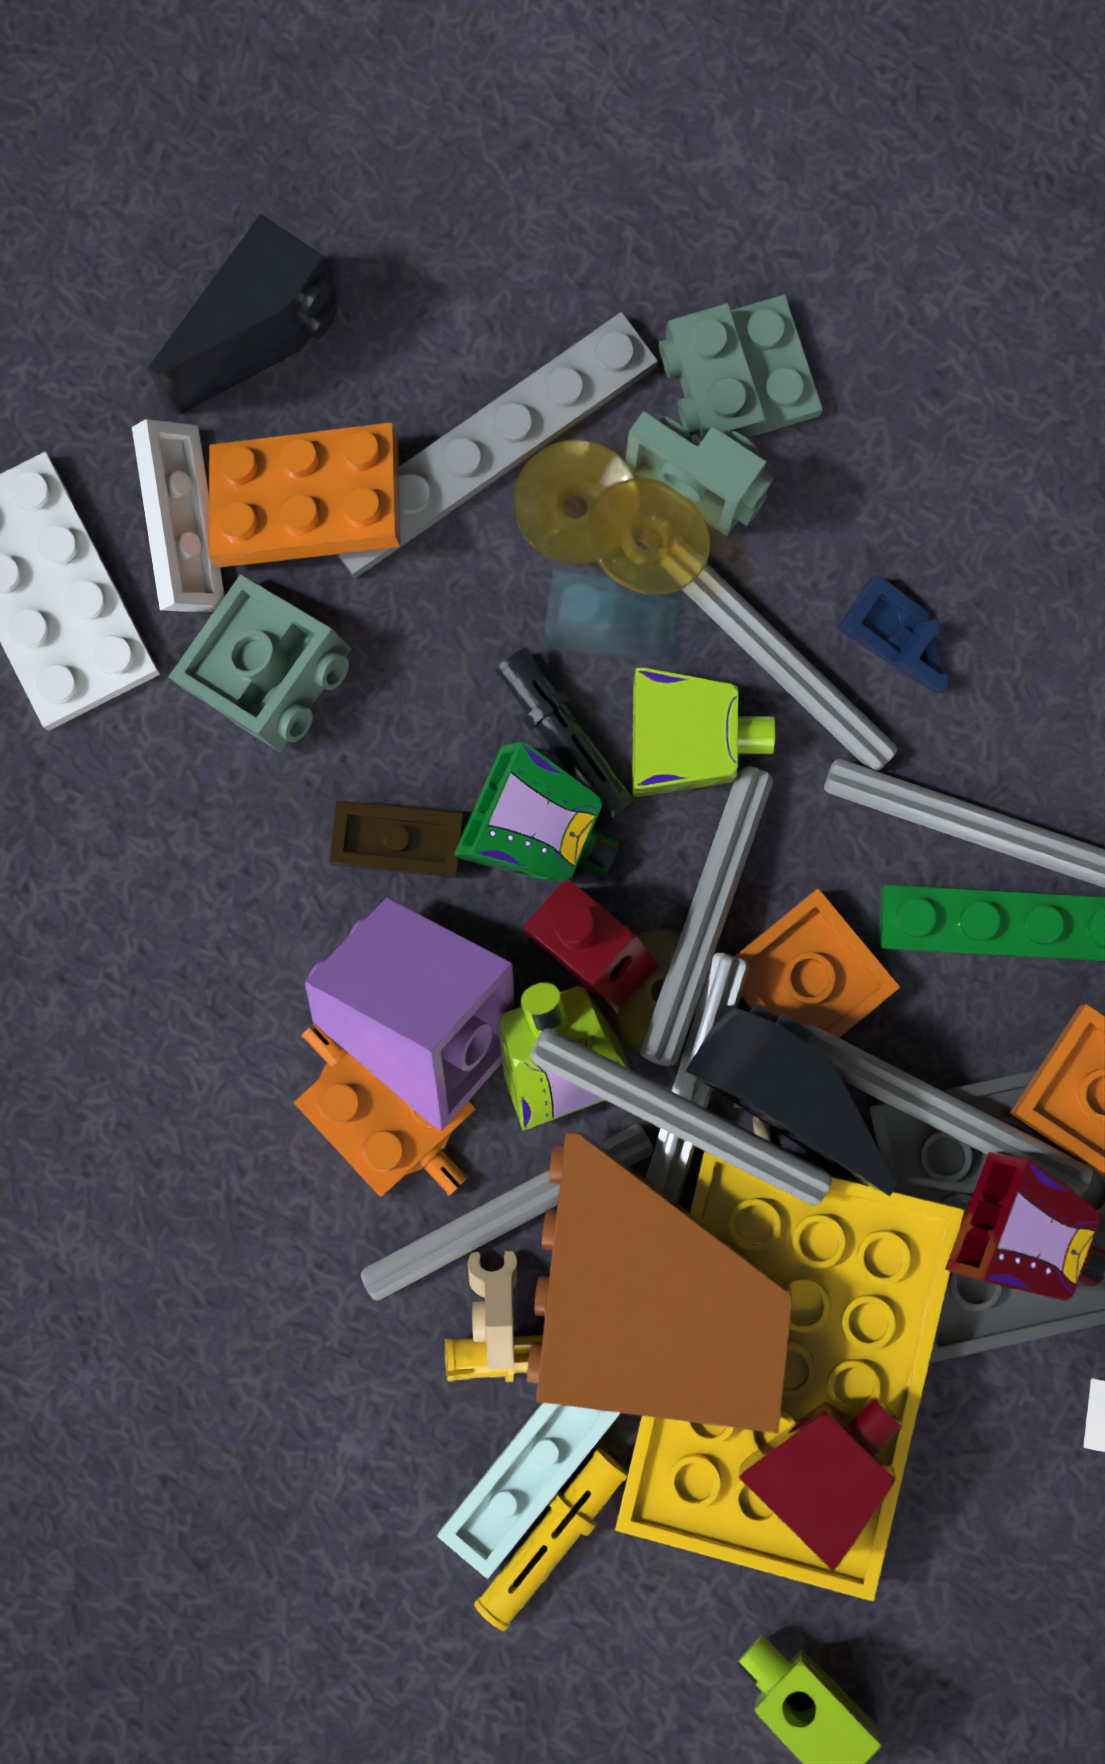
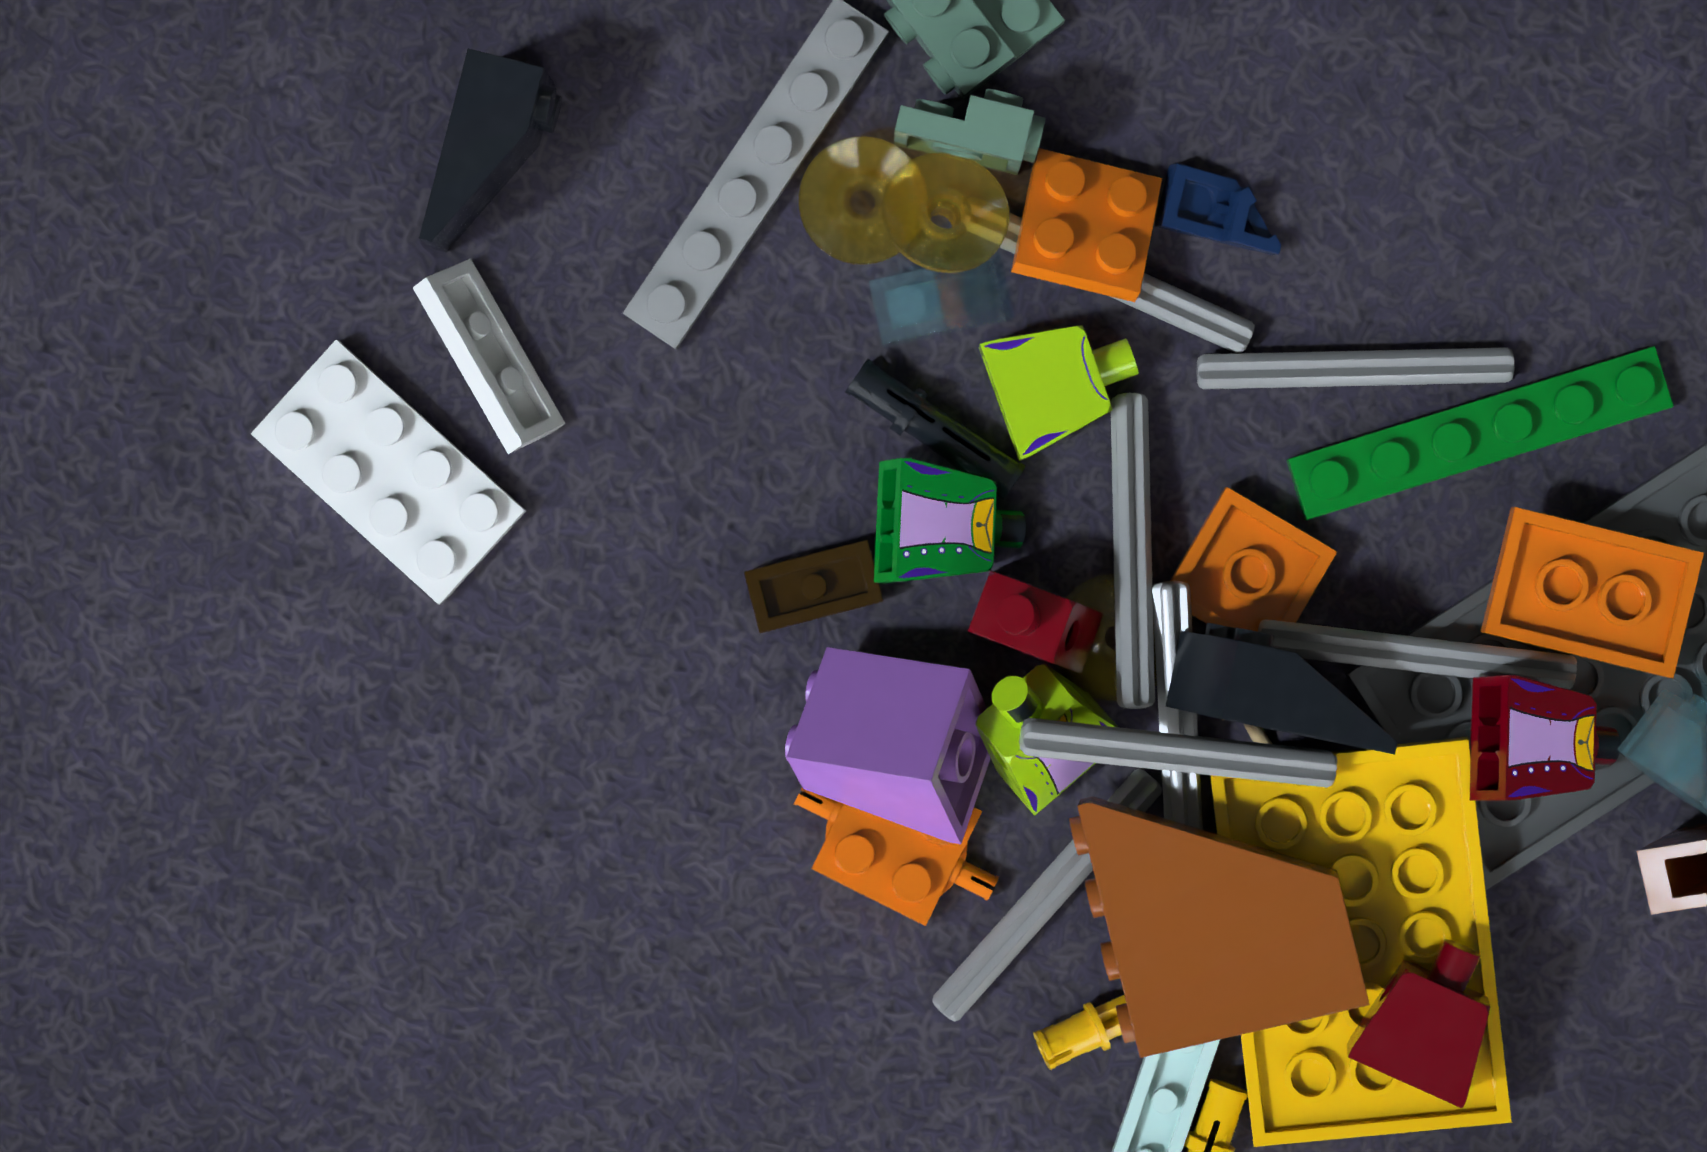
camera: 20 degrees left, 5 degrees up
sand green plate [168,574,351,752] -> none
orange plate [209,422,401,568] -> none
tan plate [468,1251,518,1369] -> none
none -> orange plate [1011,148,1162,302]

